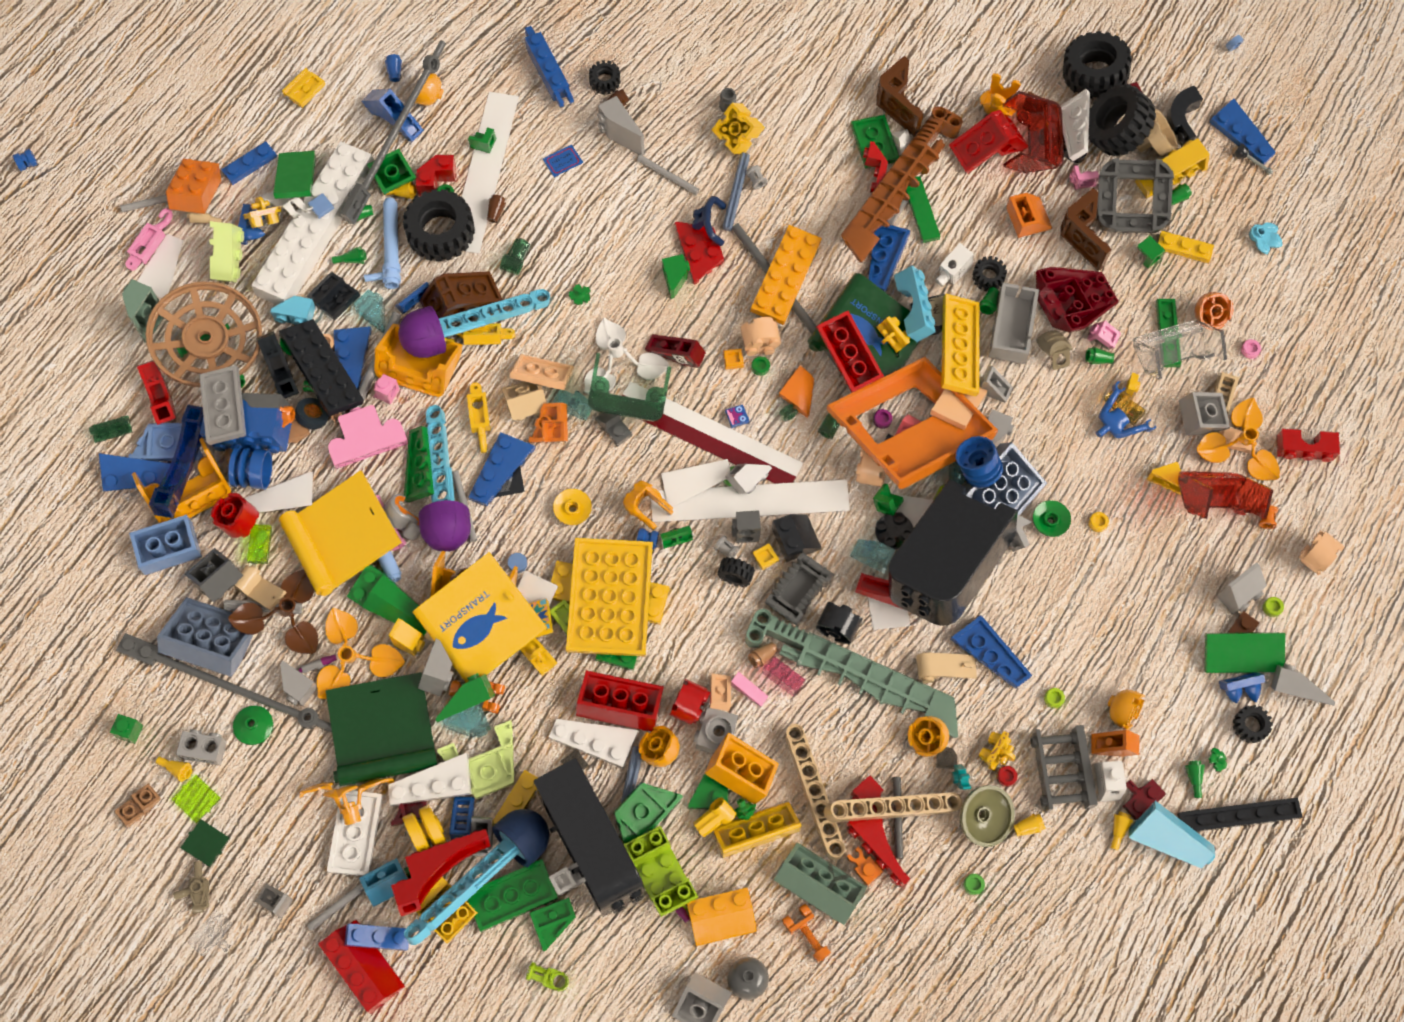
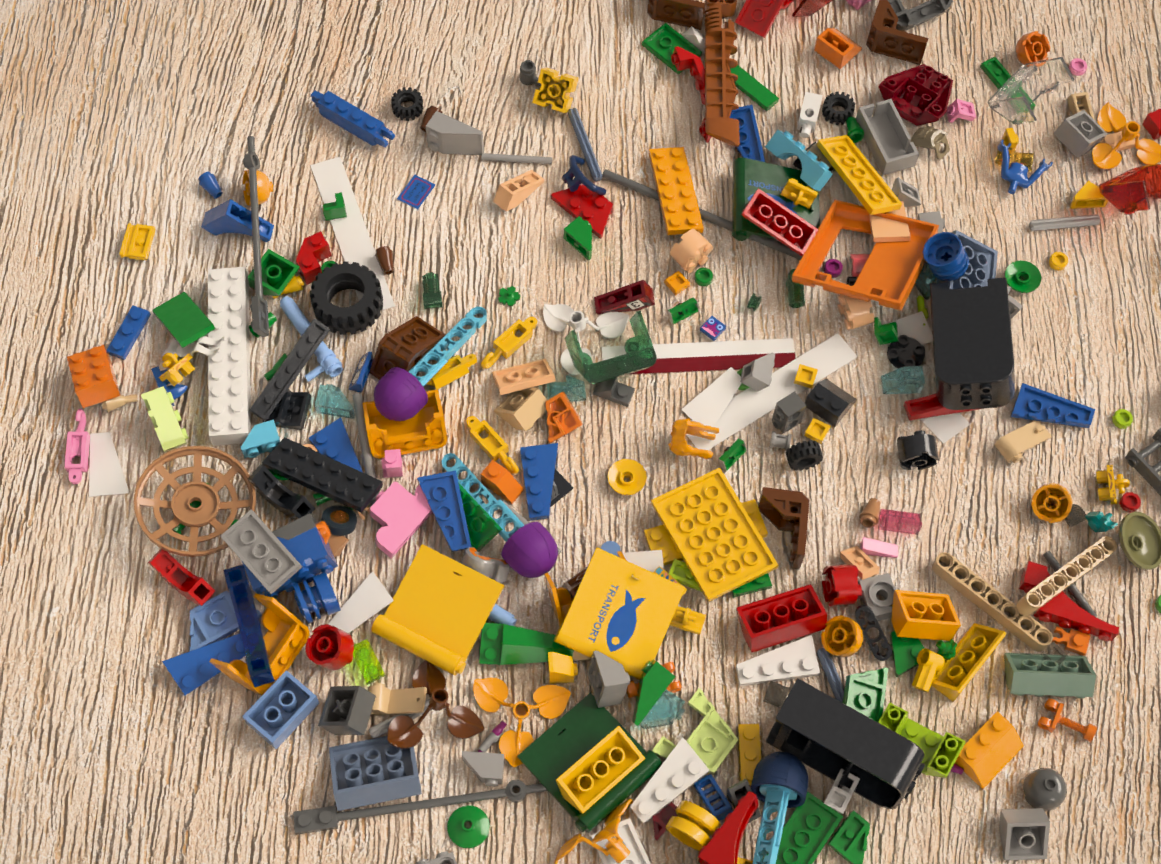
camera: 30 degrees left, 5 degrees down
clear green hinge [89,415,132,443] -> none
light grey bar [120,195,168,213] -> none
sand green slope [122,279,163,343] -> none
medium blue tile [308,193,334,219] -> none
blue wheel [637,528,659,550] -> none
sand green piece [745,609,958,738] -> none
light grey bush [746,165,768,189] -> none
dark grey piece [765,552,835,625] -> none
orange slope [779,366,815,418] -> none
green cone [1085,346,1115,365] -> none
green panel [1137,236,1165,269] -> none
yellow plate [1157,231,1214,263] -> none
none -> black plate [249,319,330,421]
none -> blue wing [417,470,471,552]
none -> yellow piece [481,317,537,369]
none -> orange slope [481,460,524,504]
none -> light nougat slope [493,170,545,212]
none -> yellow slope [556,726,646,814]
none -> green piece [668,297,699,325]
none -> reddish brown bracket [758,487,810,570]
none -> yellow plate [794,364,818,389]
none -> black beam [855,605,892,661]
none -> light grey axle [1029,214,1100,231]

